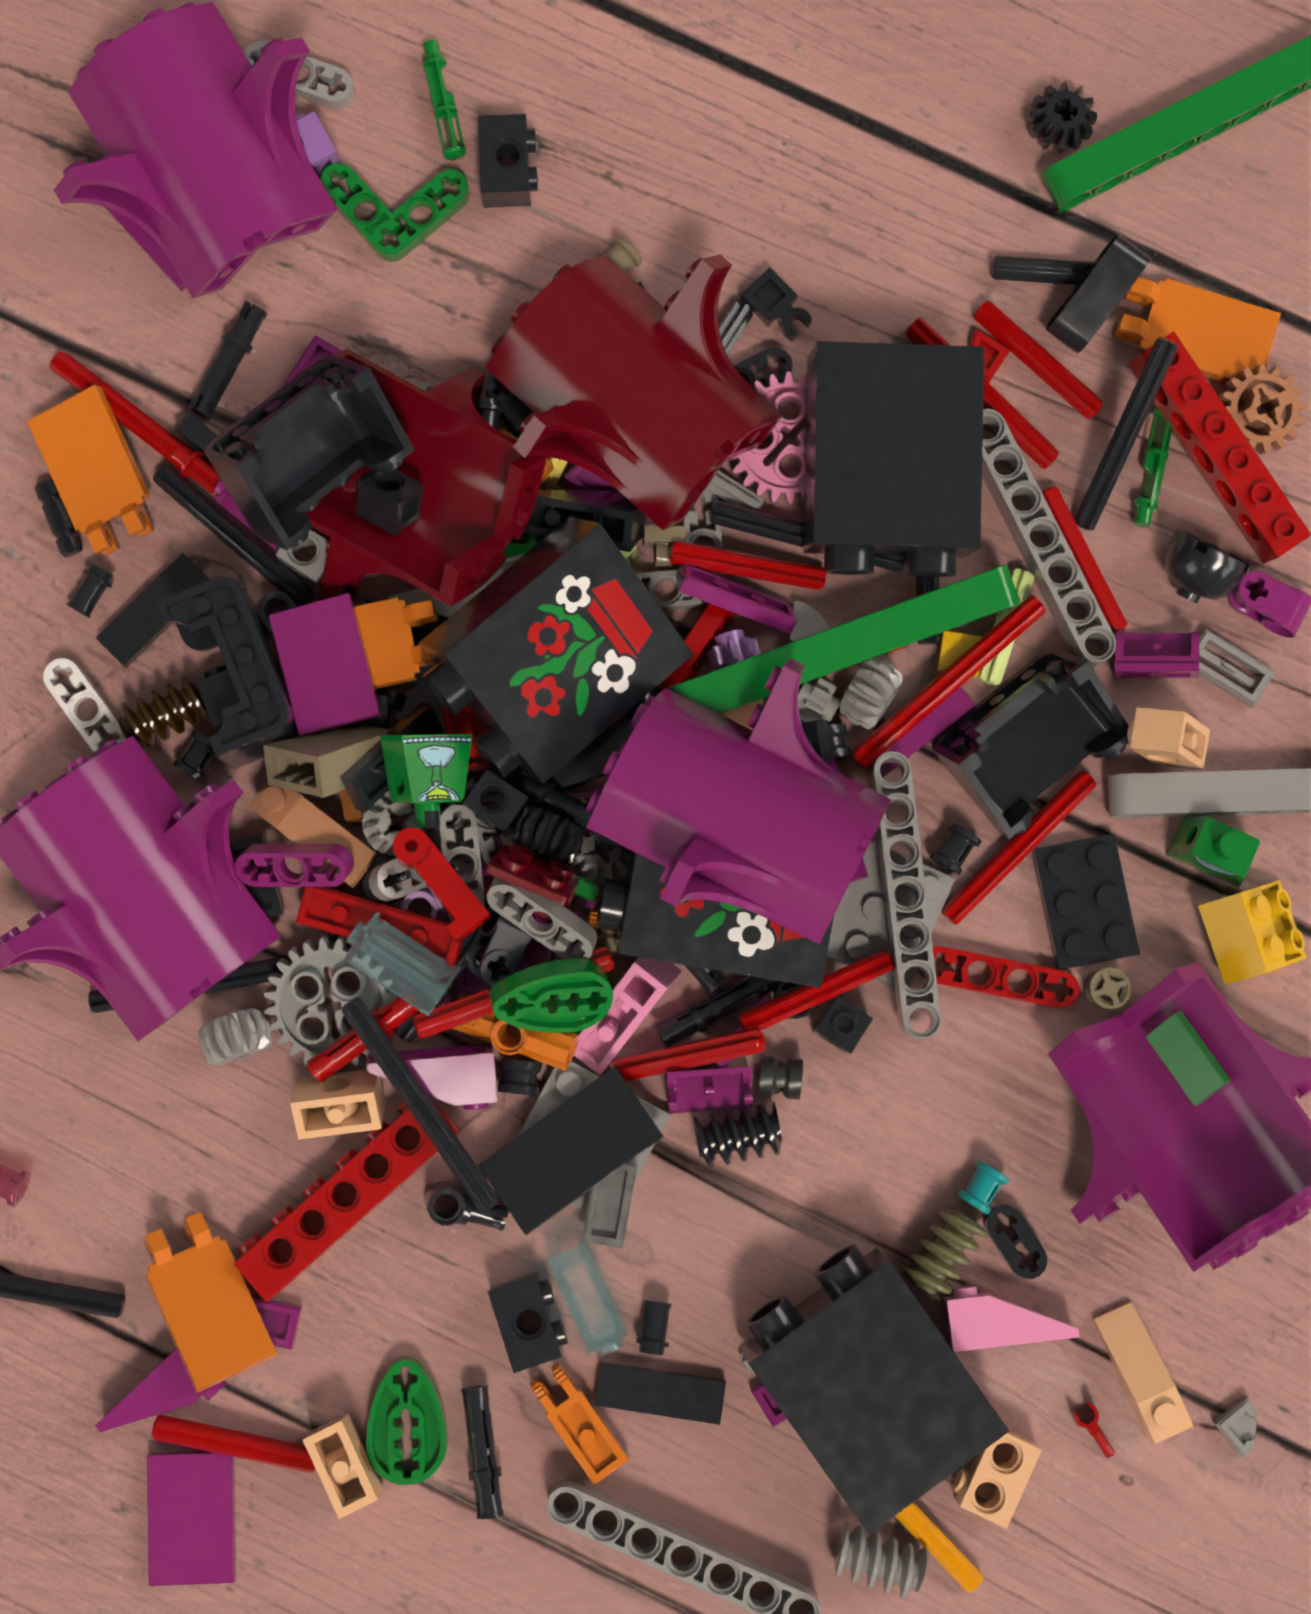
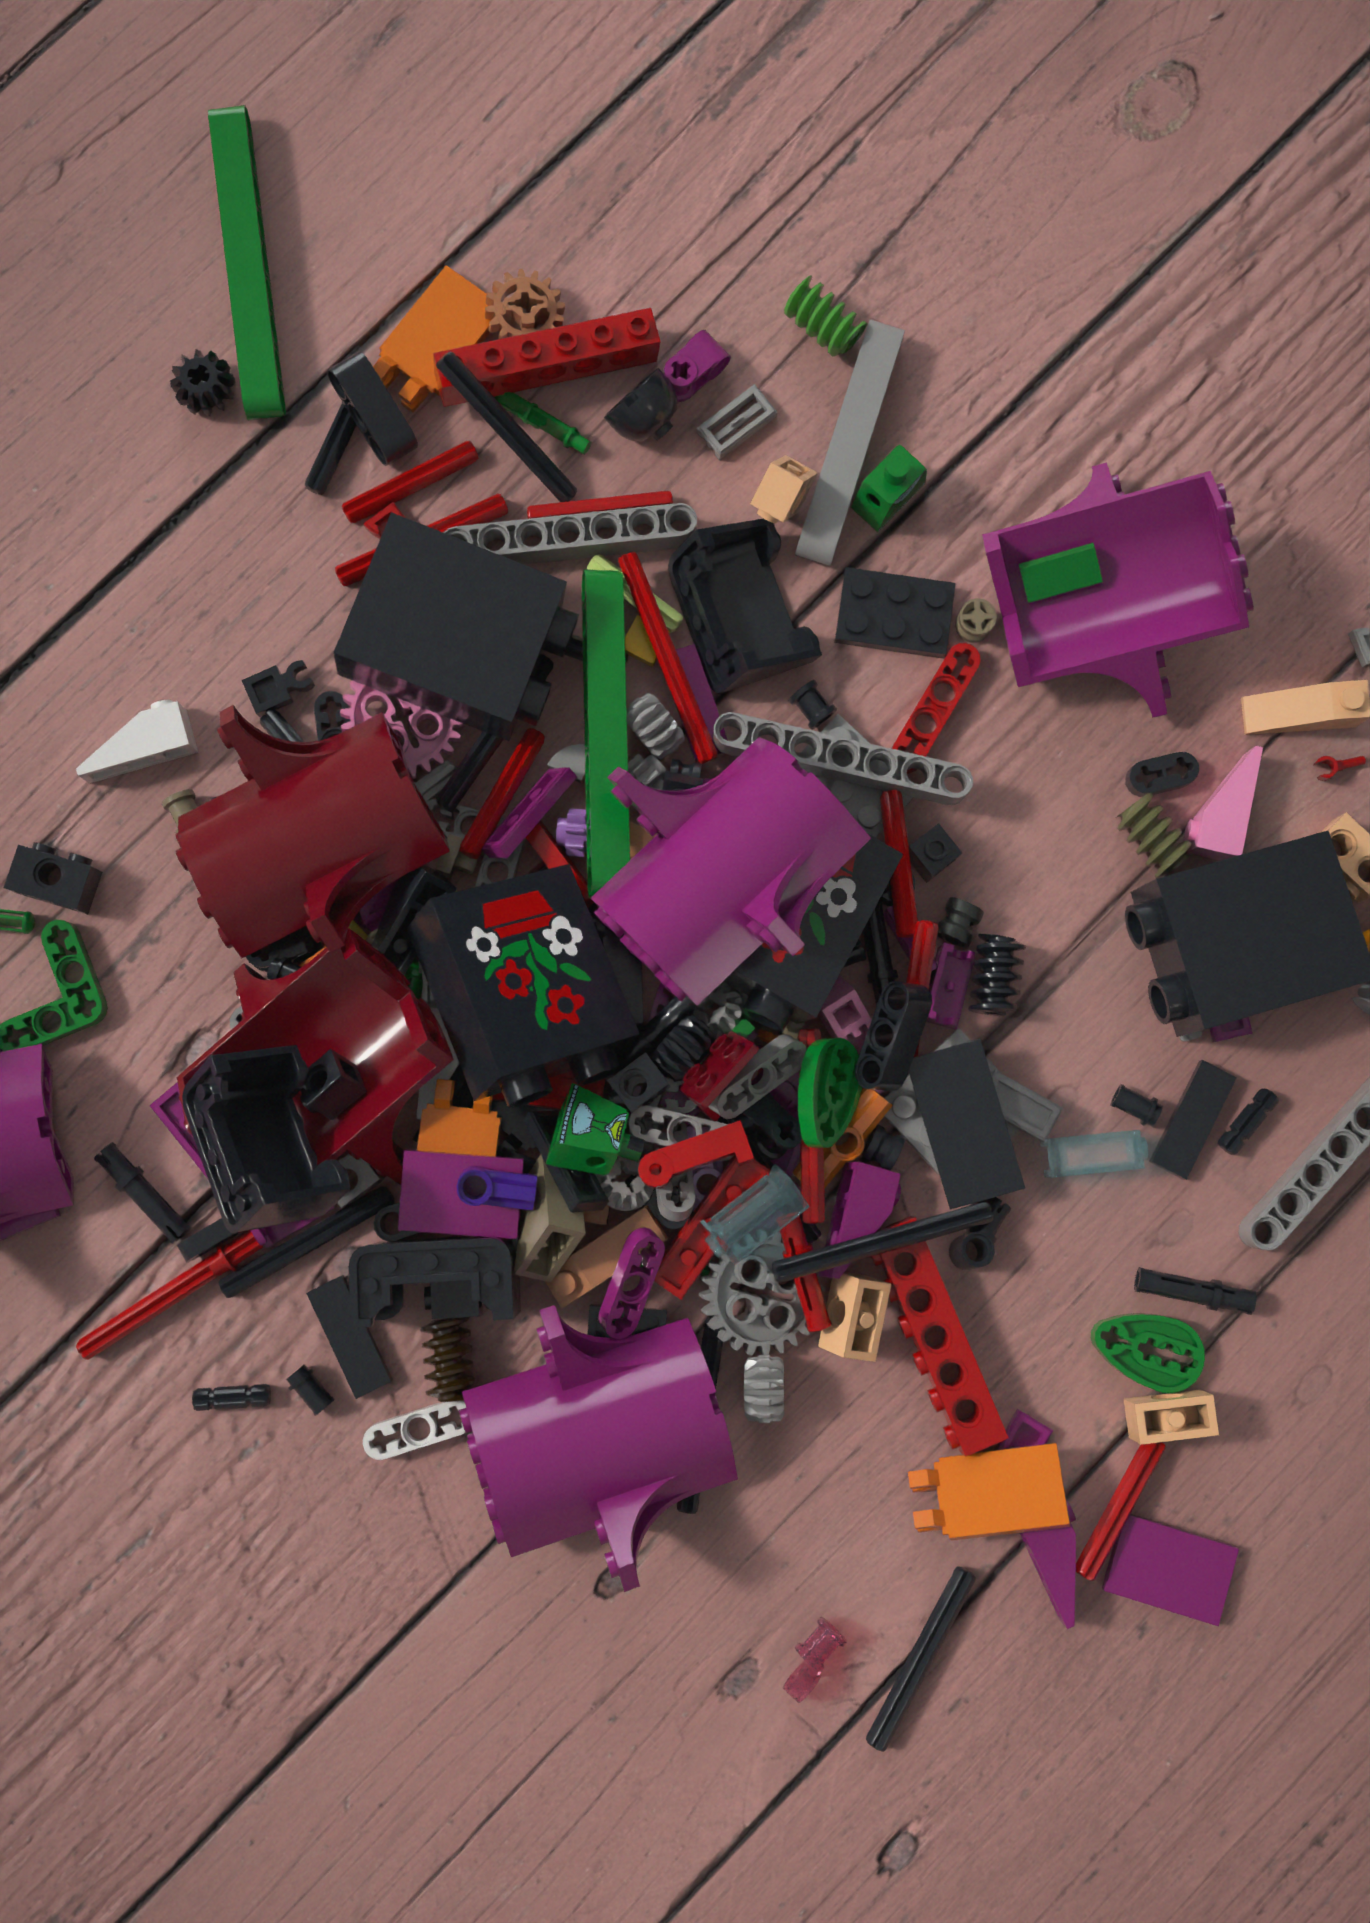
camera: 75 degrees left, 0 degrees up
orange tile [26,385,155,556] -> none
black bush [172,730,216,783] -> none
black brick [487,1271,568,1373] -> none
orange hinge [529,1362,629,1485] -> none
red axle [941,771,1097,925] -> none
teal bush [956,1159,1010,1215] -> none
magenta hinge [1115,632,1200,678] -> none
yellow slope [1198,880,1307,985] -> none
none -> white slope [76,700,198,784]
none -> dark purple piece [456,1166,537,1210]
none -> black beam [855,981,932,1091]
none -> black axle [1218,1088,1279,1155]

